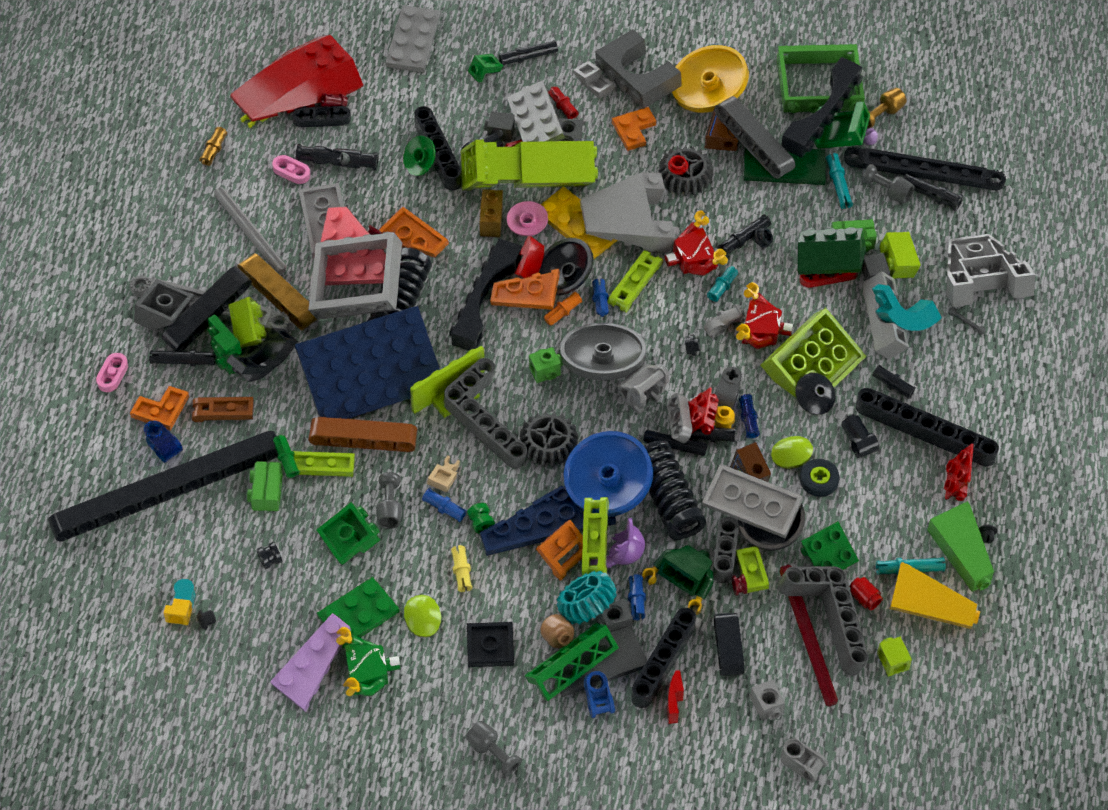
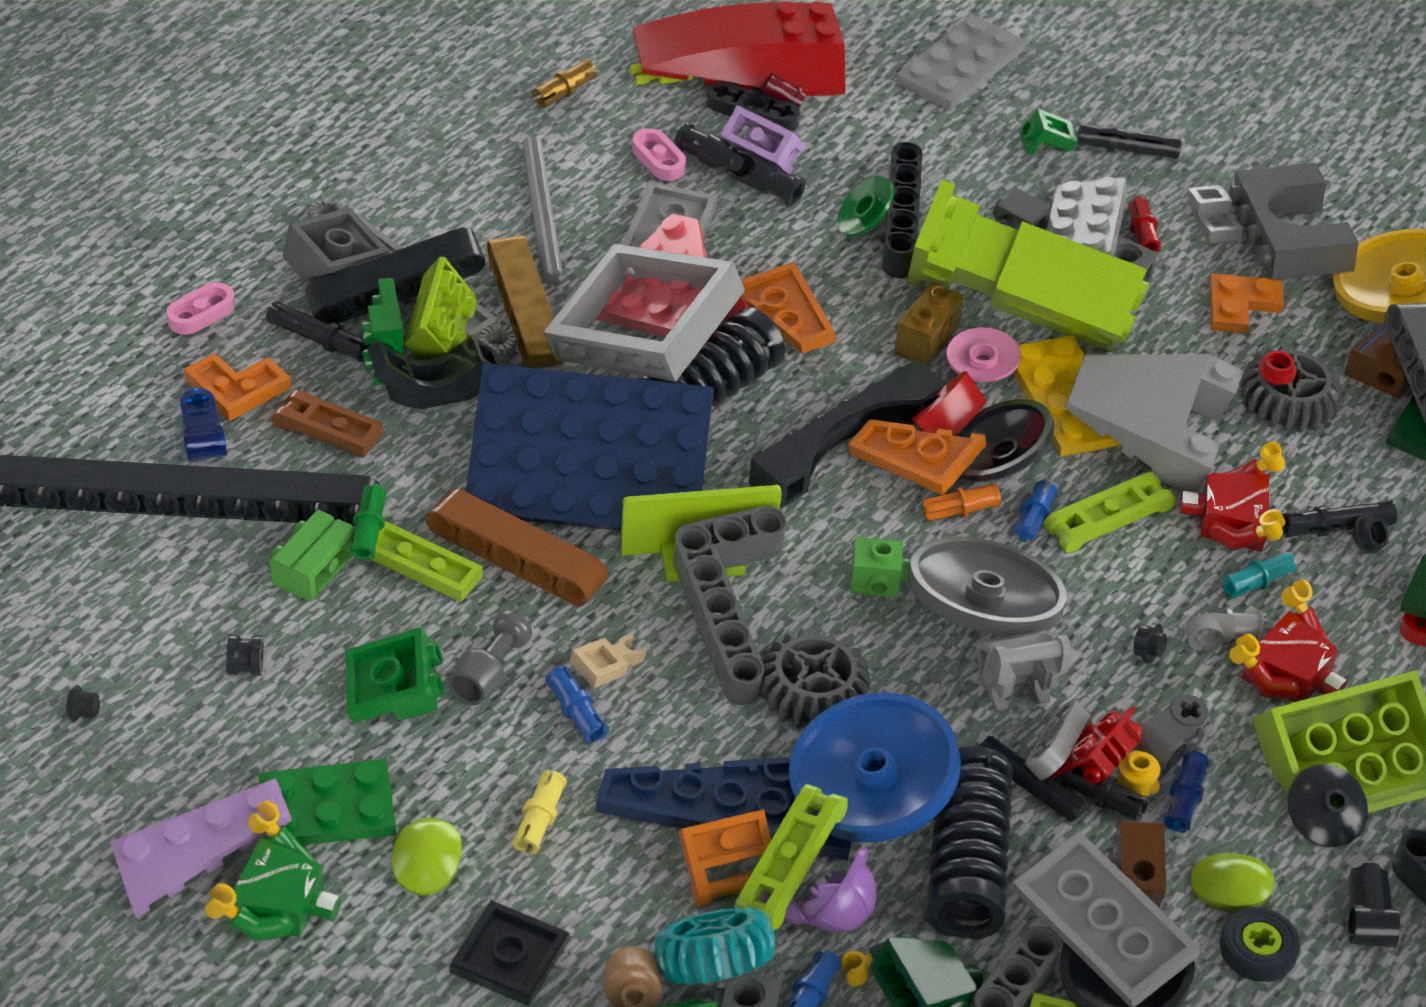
camera: 25 degrees right, 10 degrees down
leg [164,579,196,625] -> none
green wheel [467,503,495,534] -> none
none -> lavender brick [721,105,806,175]

